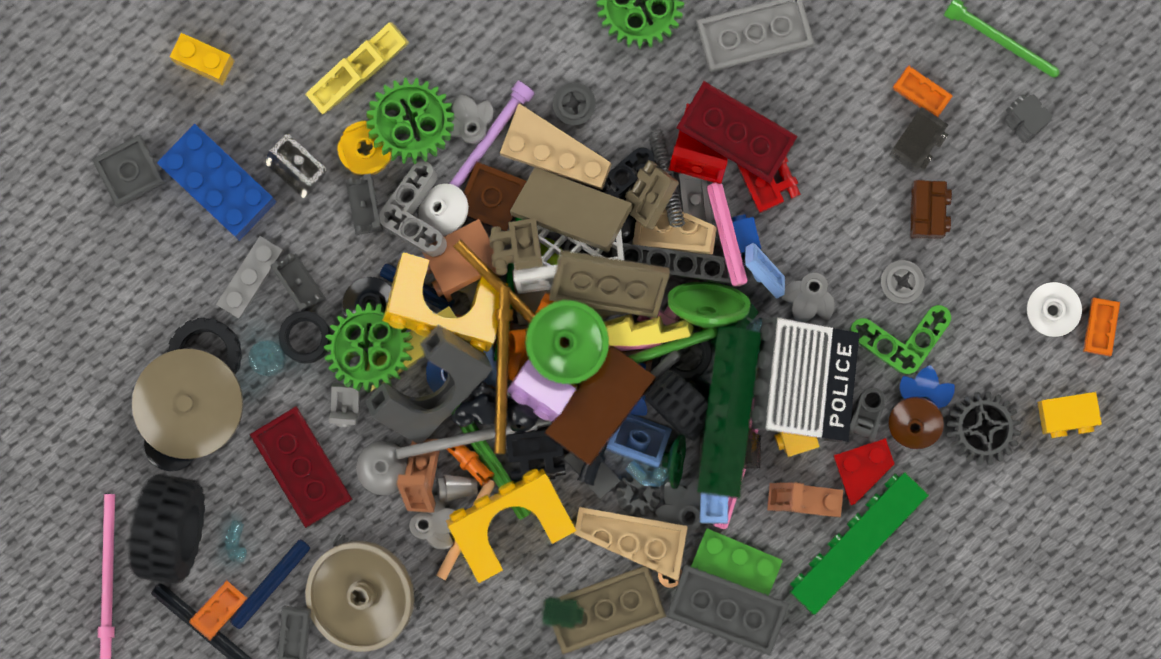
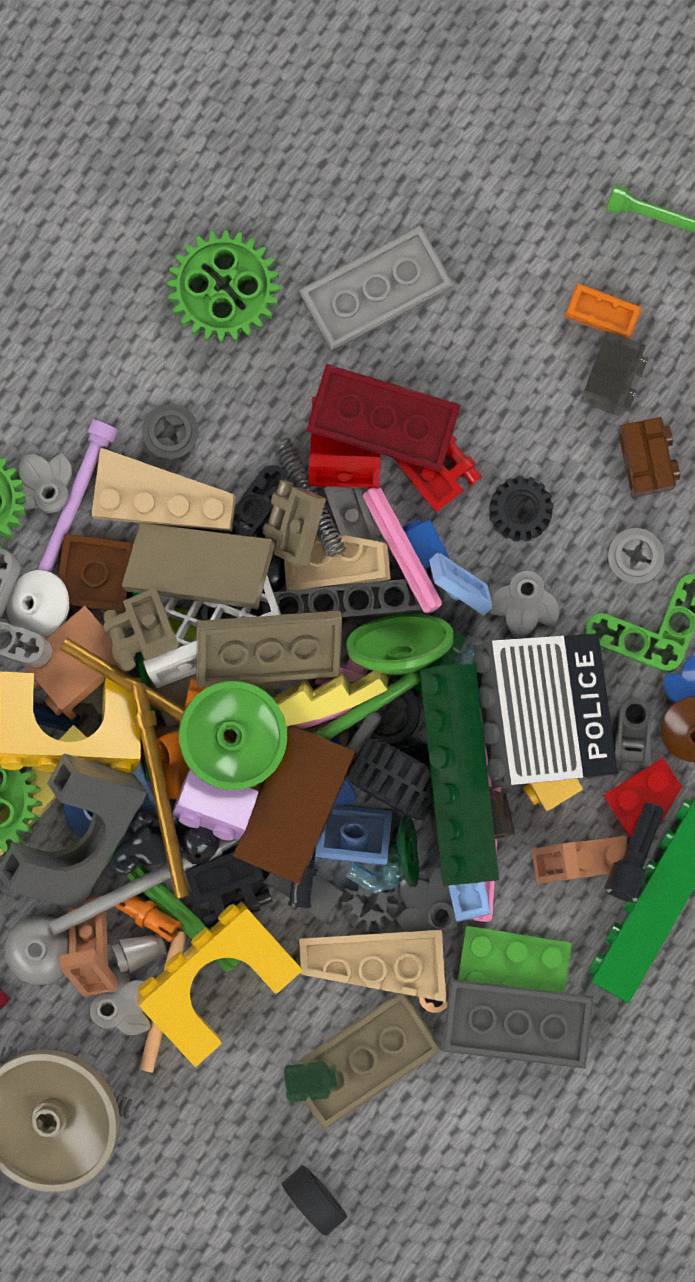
camera: 15 degrees left, 0 degrees up
none -> black tyre [489,476,554,542]
none -> black piece [604,803,664,903]

